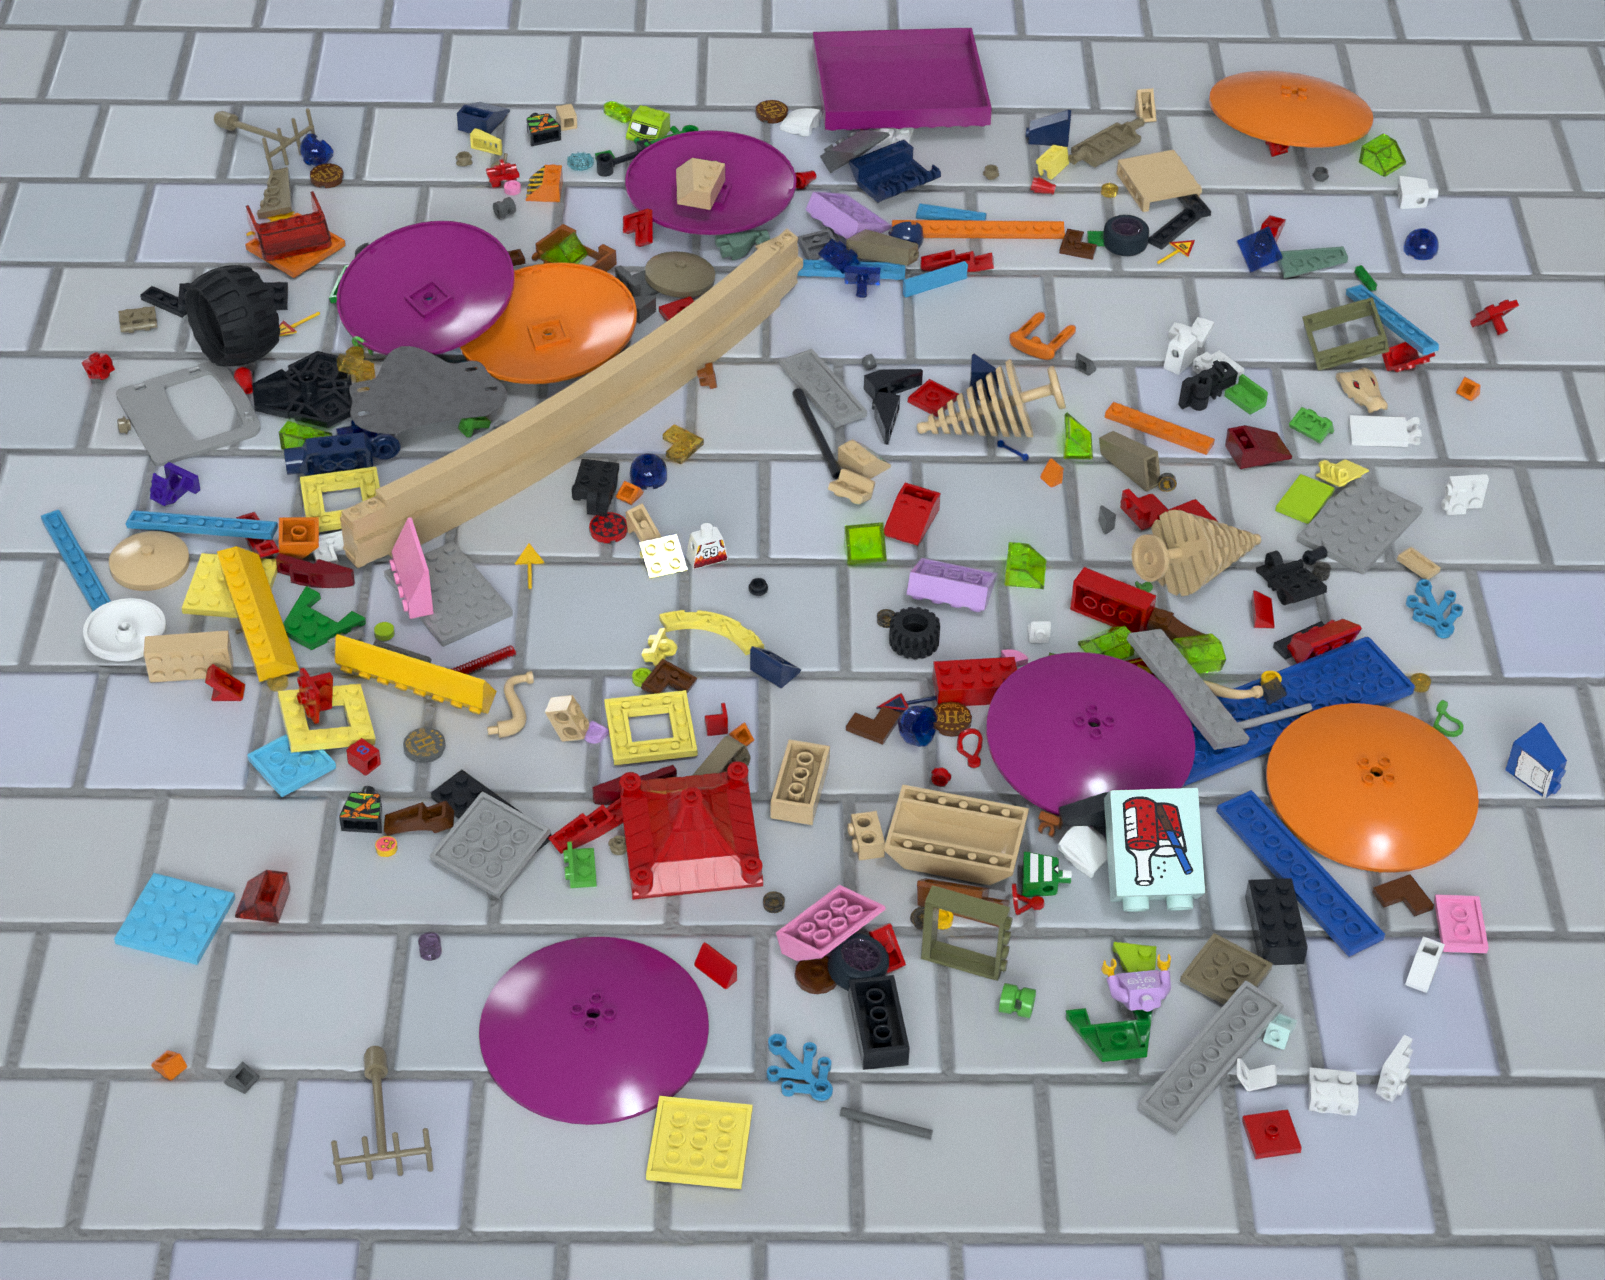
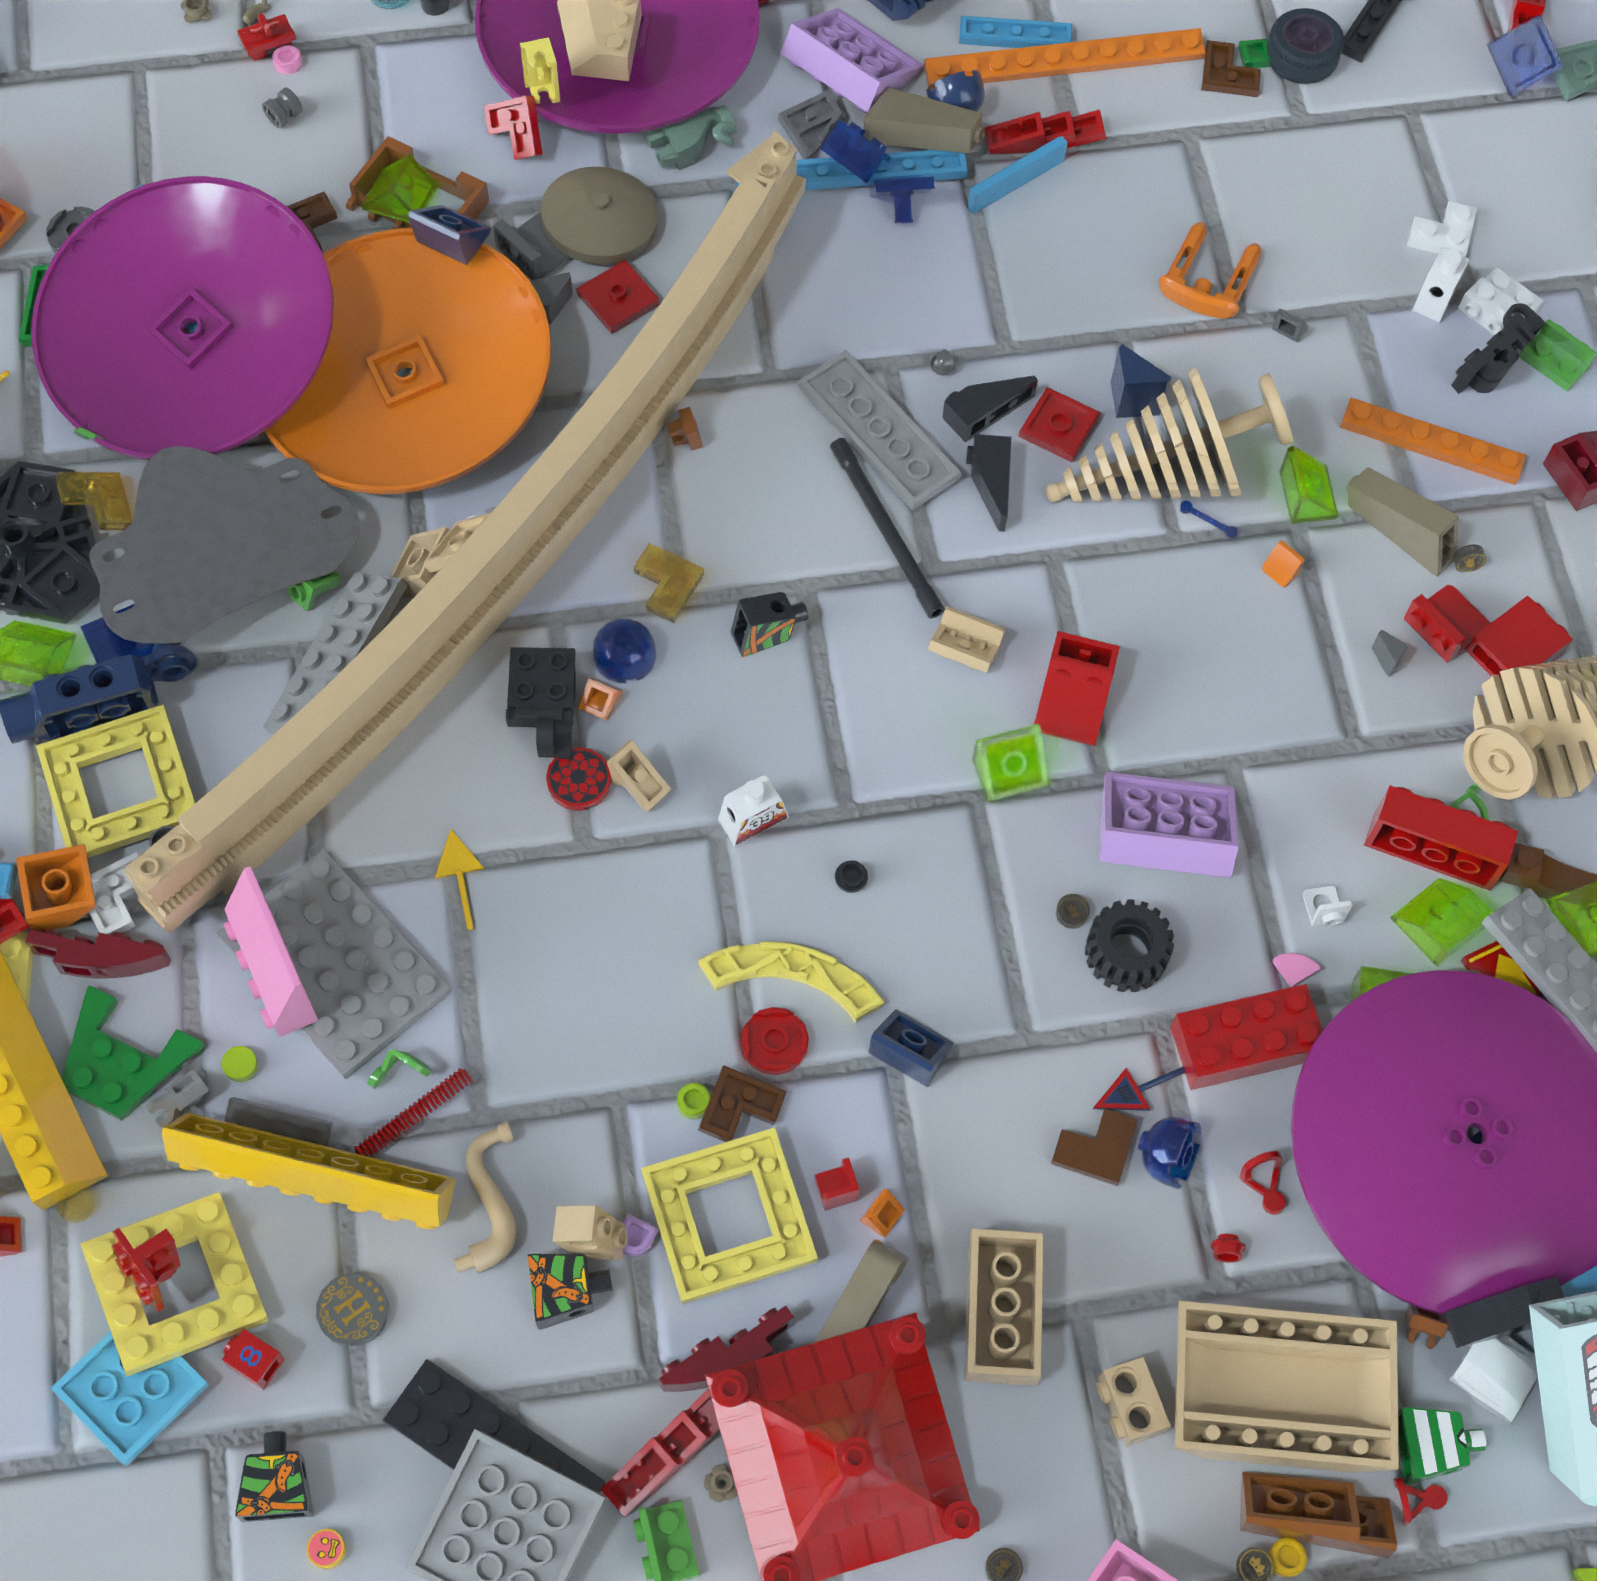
camera: 10 degrees left, 20 degrees up
clear yellow tile [346,346,365,363] -> none
reddish brown slope [384,801,454,836] -> none
orange slope [526,164,563,202] -> none
hinge [639,534,687,579] -> none
light yellow hips [641,628,678,667] -> none
tan slope [838,439,891,479] -> none
reddish brown tile [930,702,972,737] -> none
clear neon green slope [1005,542,1046,589] -> none
piece [1157,240,1195,264] -> none
none -> bright green piece [367,1050,432,1089]
none -> slope [408,205,491,265]
none -> light yellow hinge [520,37,560,104]
none -> torso [527,1254,613,1330]
none -> black torso [730,592,808,658]
none -> red tile [741,1007,809,1076]

